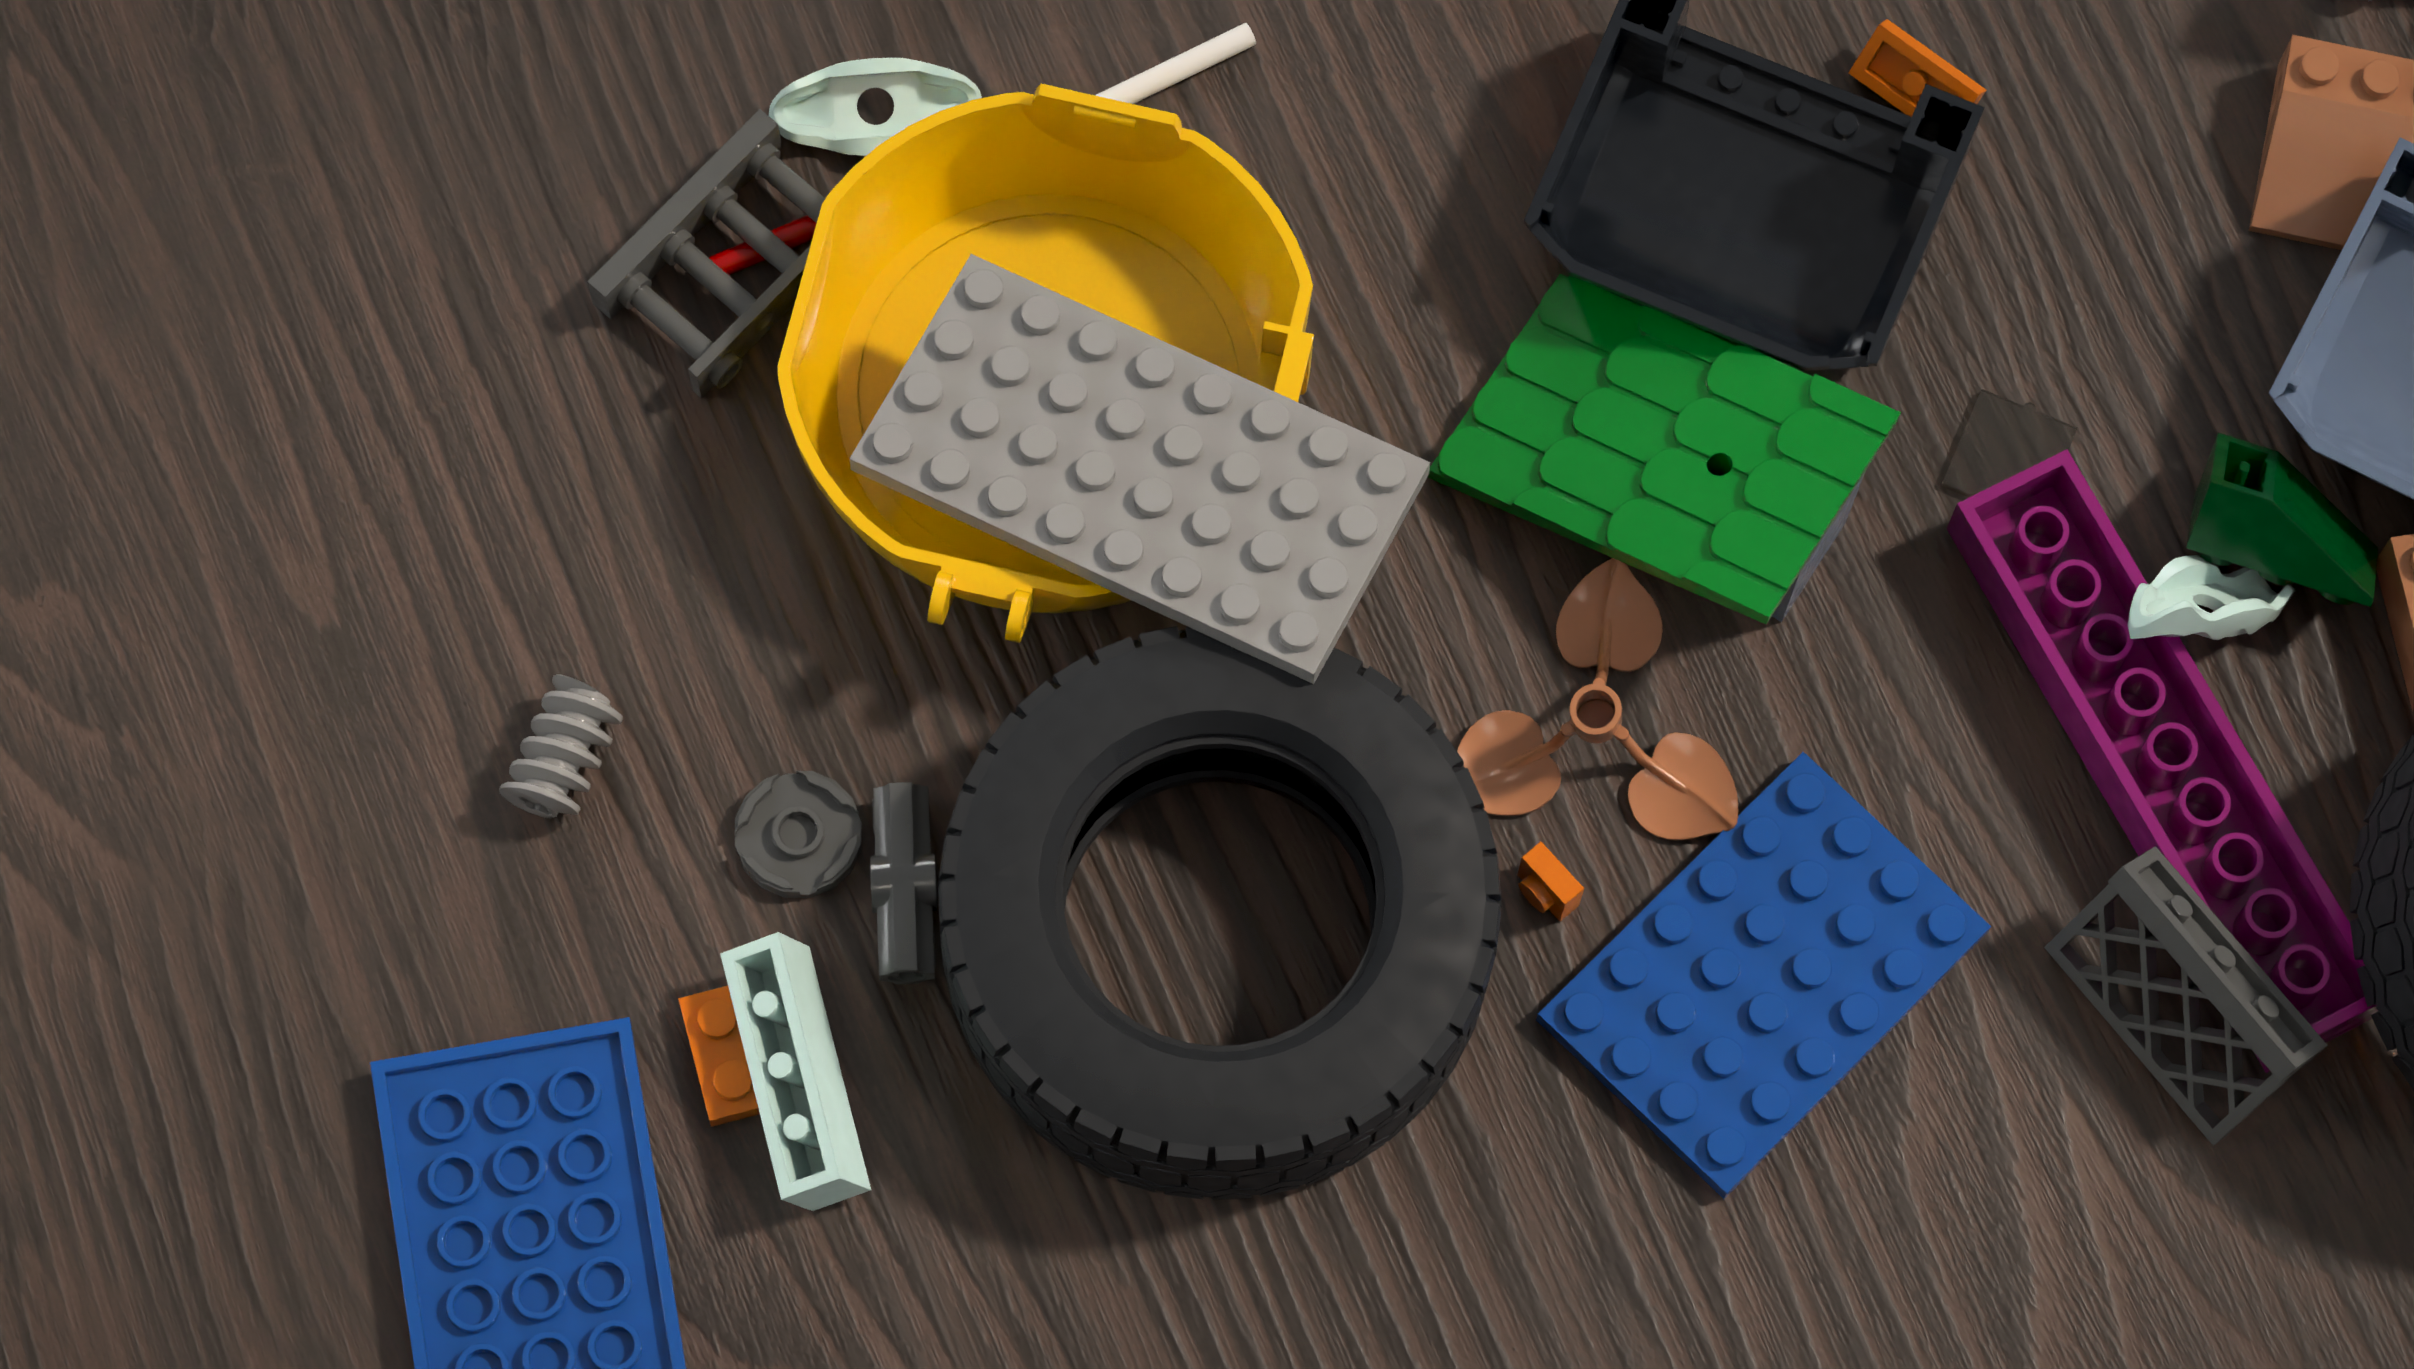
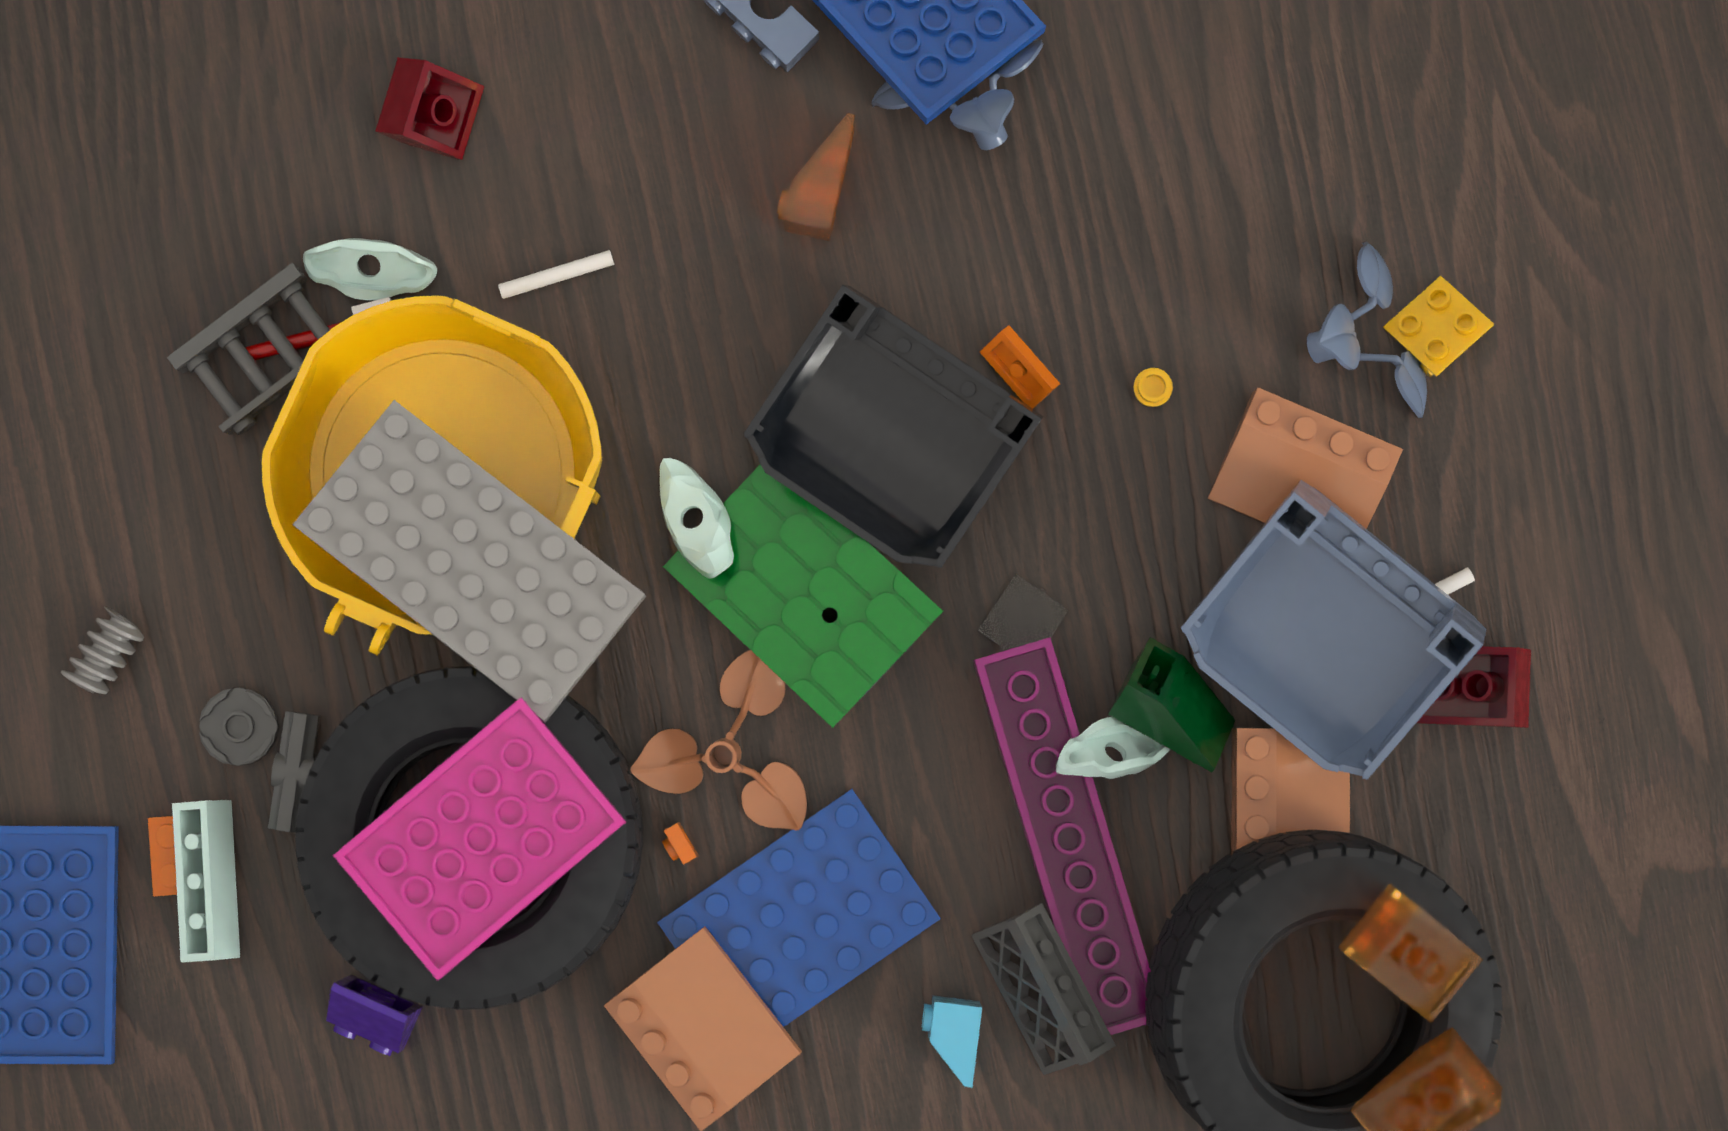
camera: 10 degrees right, 15 degrees up
none -> dark purple slope [326,974,423,1056]
none -> dark pink plate [333,697,627,981]
none -> nougat slope [603,926,802,1131]
none -> light aqua piece [660,458,734,579]
none -> medium azure slope [921,996,982,1087]
none -> yellow plate [1133,368,1173,407]

